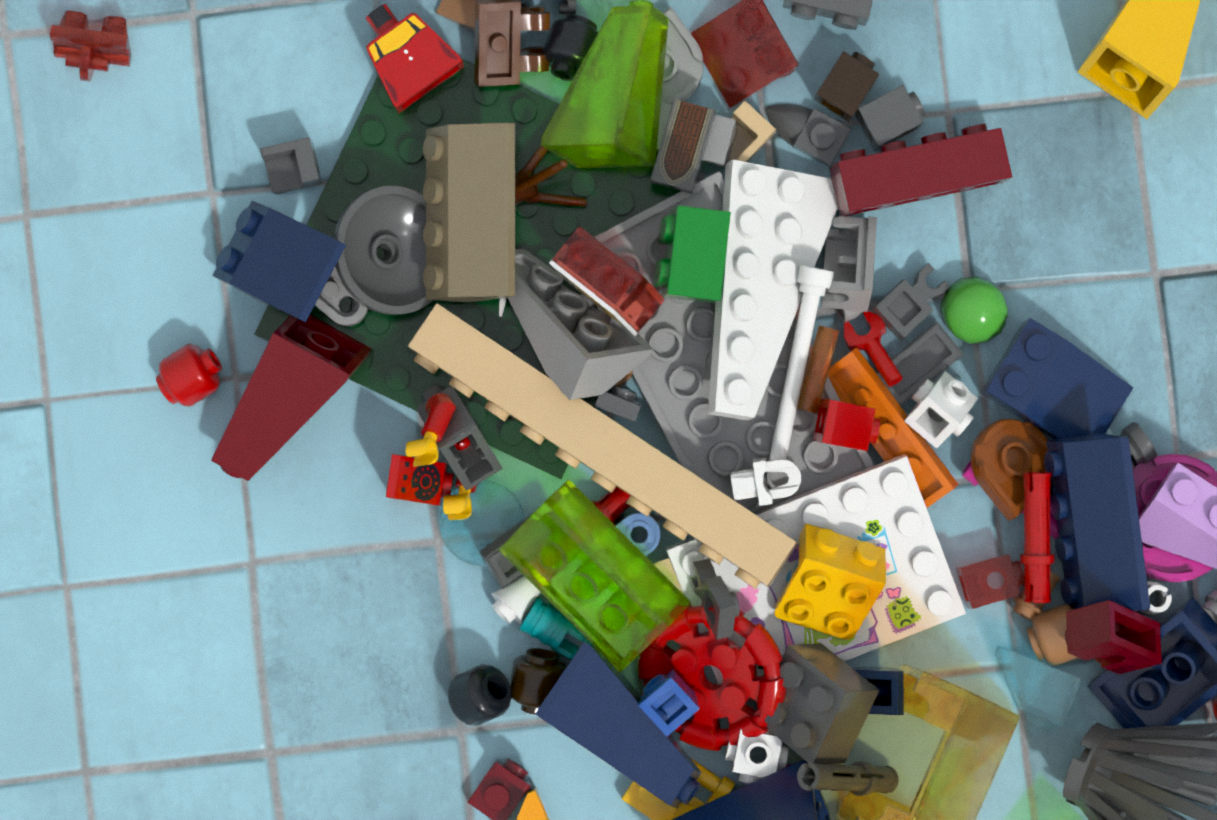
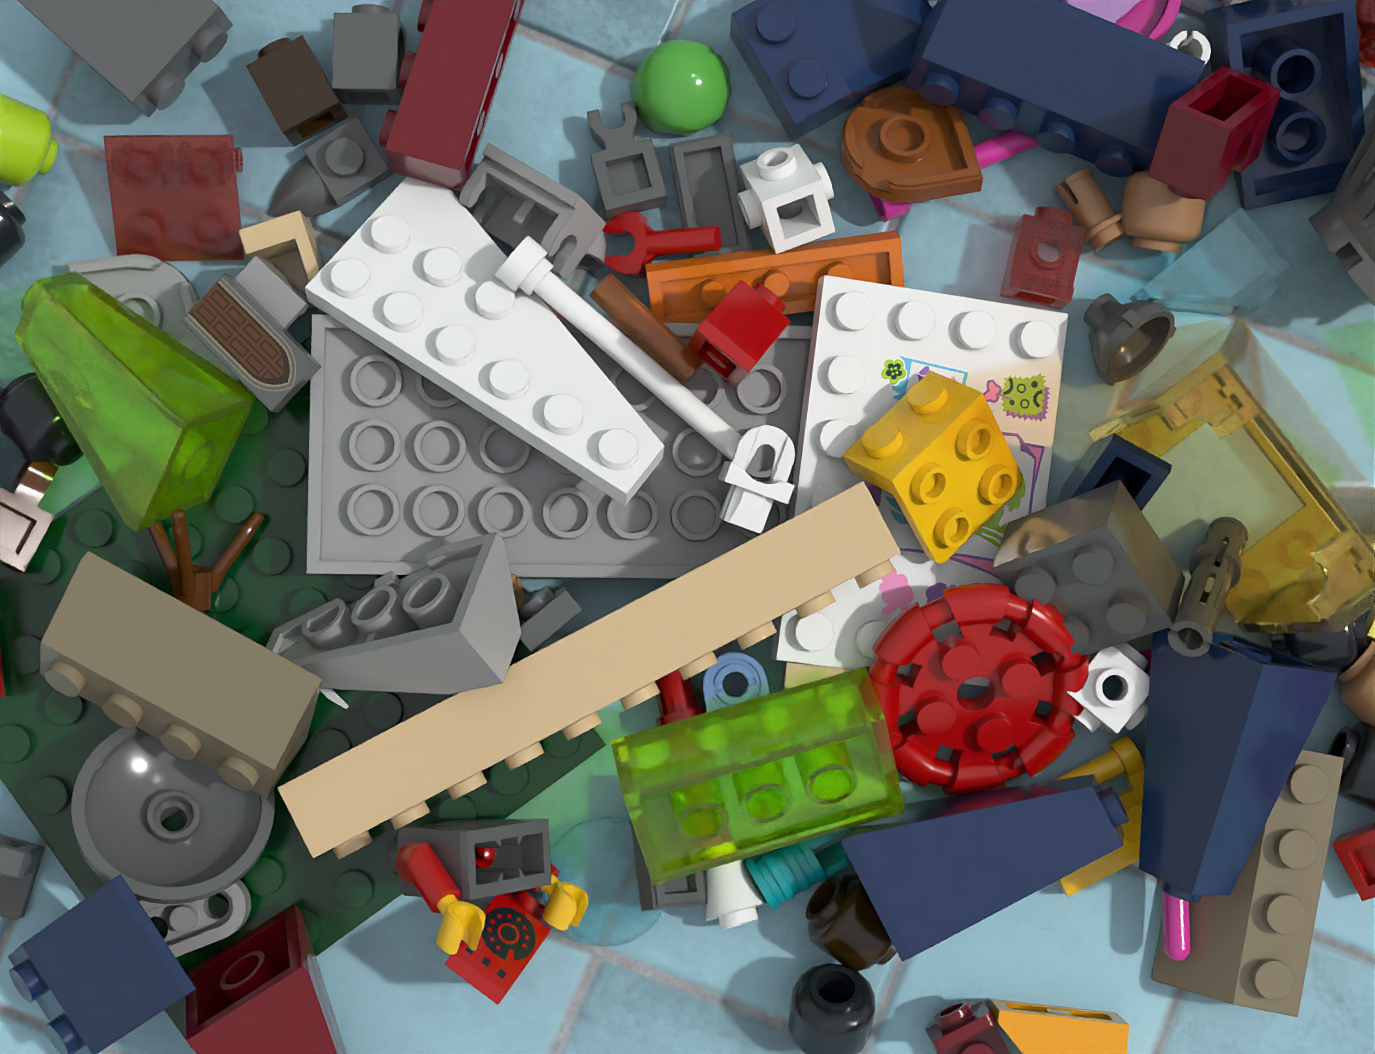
camera: 60 degrees left, 0 degrees up
clear red piece [549,226,665,336] -> none
blue brick [638,669,700,737] -> none
green brick [653,205,731,303] -> none
dark grey plate [691,559,740,640] -> none
red pin [1020,472,1055,603] -> none
none -> dark grey piece [1083,293,1177,386]

